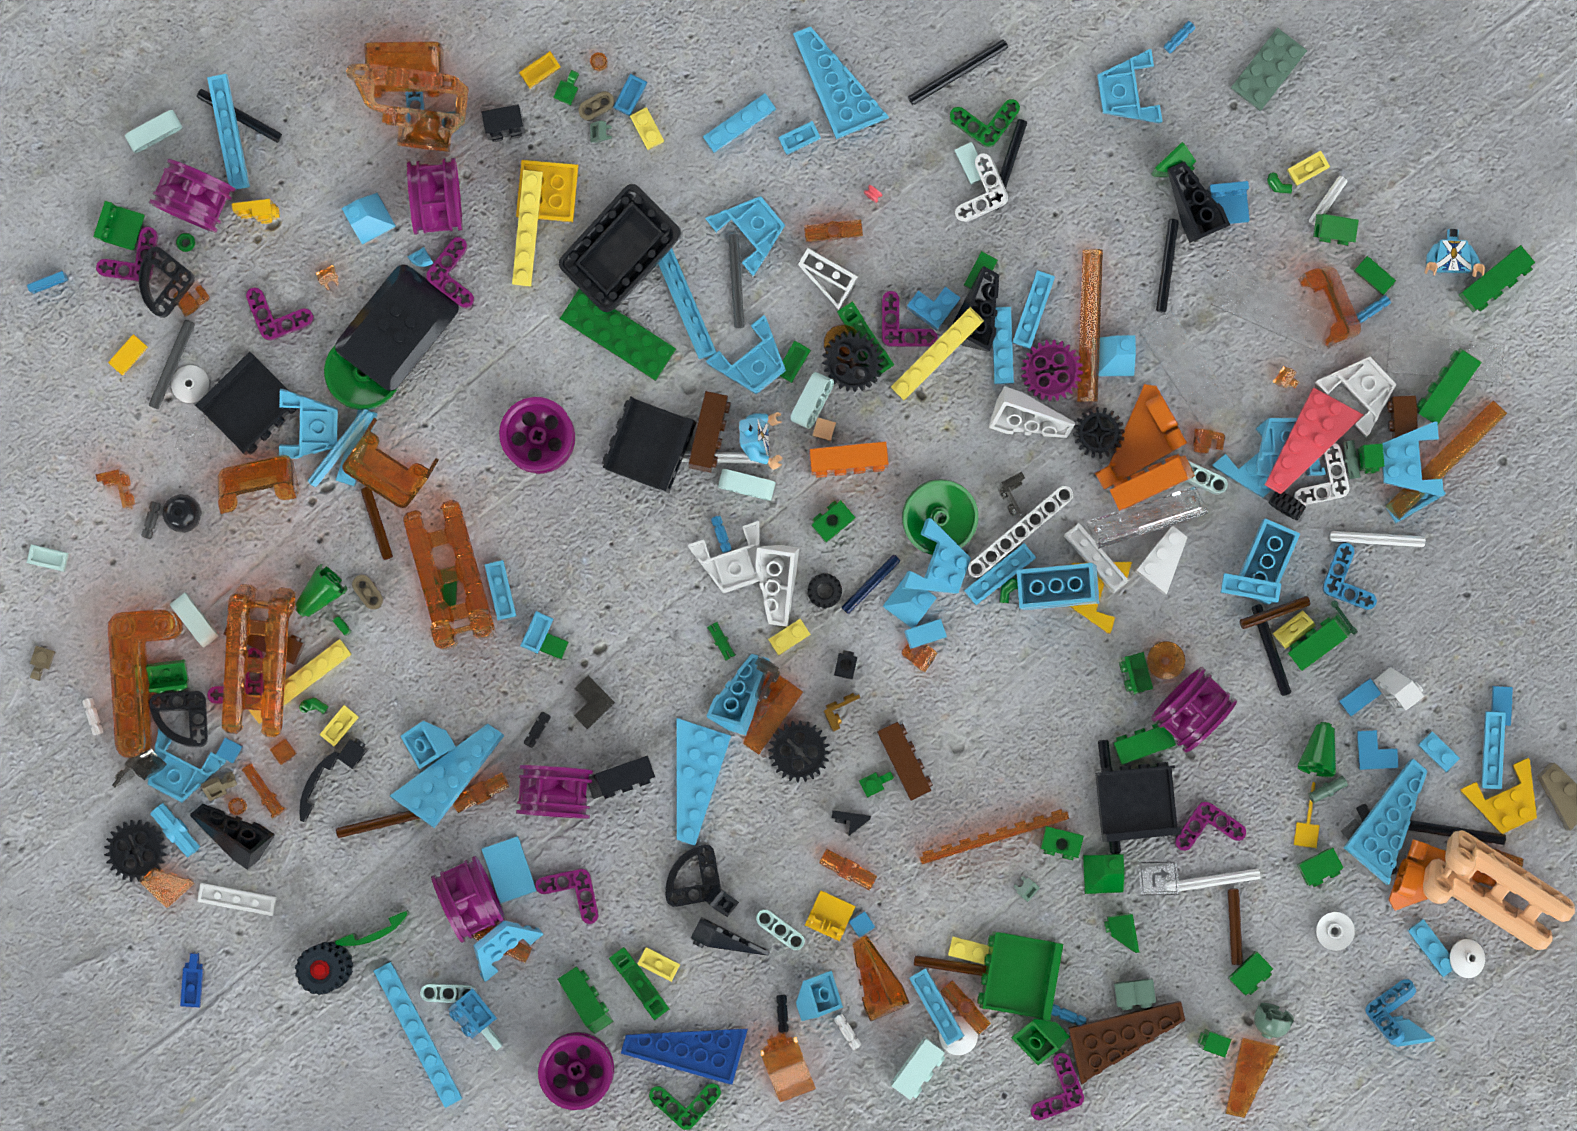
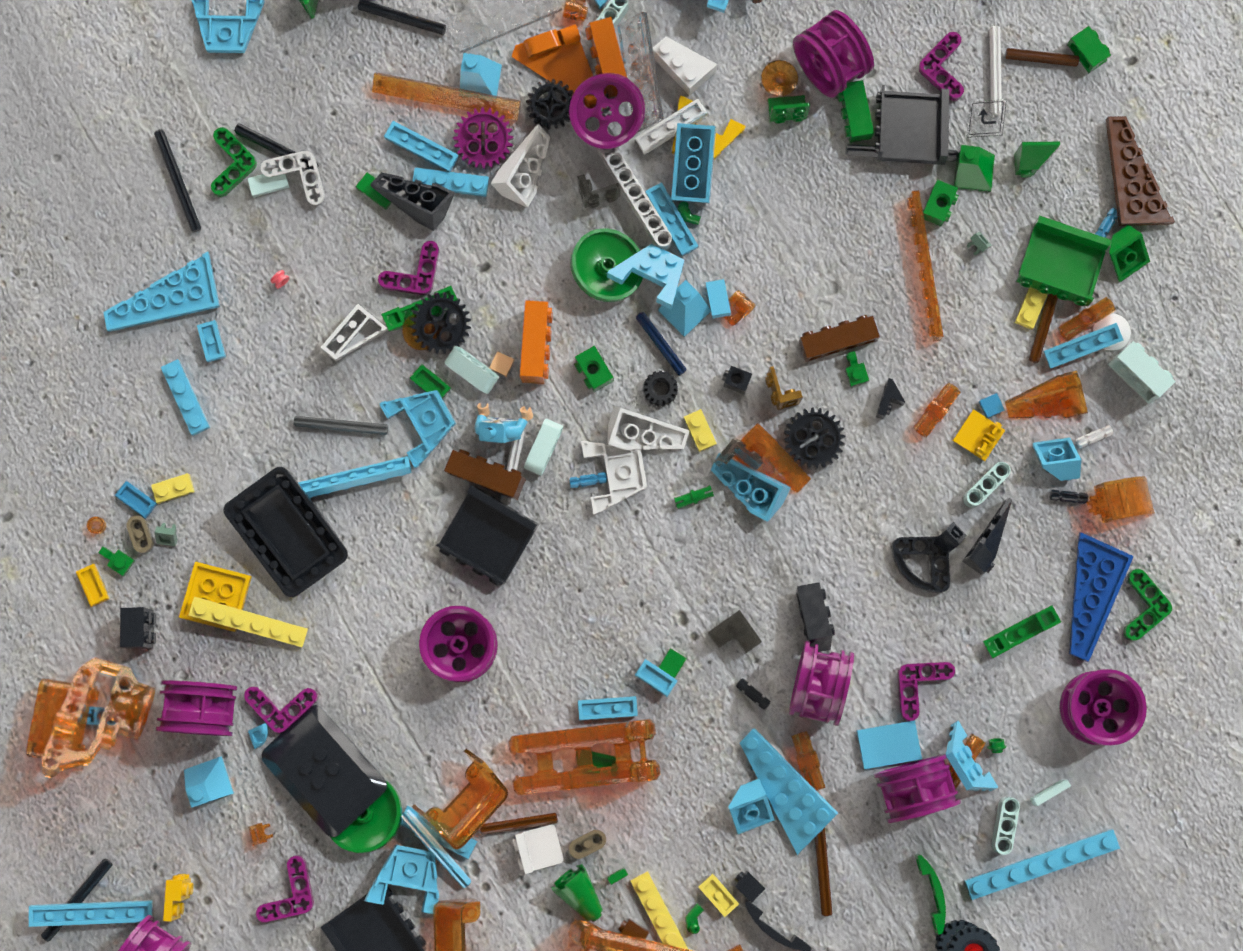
camera: 80 degrees left, 5 degrees down
dark azure bracket [448,988,497,1039] -> none
green wedge [557,966,614,1034] -> none
green plate [560,289,677,381] -> none
light yellow plate [638,947,680,982] -> none
medium azure wing [677,718,731,846] -> none
medium azure wing [705,196,785,276] -> none
clear orange piece [804,219,863,242] -> none
light yellow plate [891,307,984,400] -> none
dark azure brick [906,287,961,331] -> none
magenta beam [1030,1052,1084,1120] -> none
sand green brick [1114,978,1156,1010] -> none
green brick [1197,1029,1232,1058] -> none
clear orange wing [1225,1037,1280,1118] -> none
sand green cylinder [1254,1003,1294,1039] -> none
none -> white bracket [513,824,564,874]
none -> magenta wheel [569,73,645,149]
none -> green plate [987,738,1007,753]

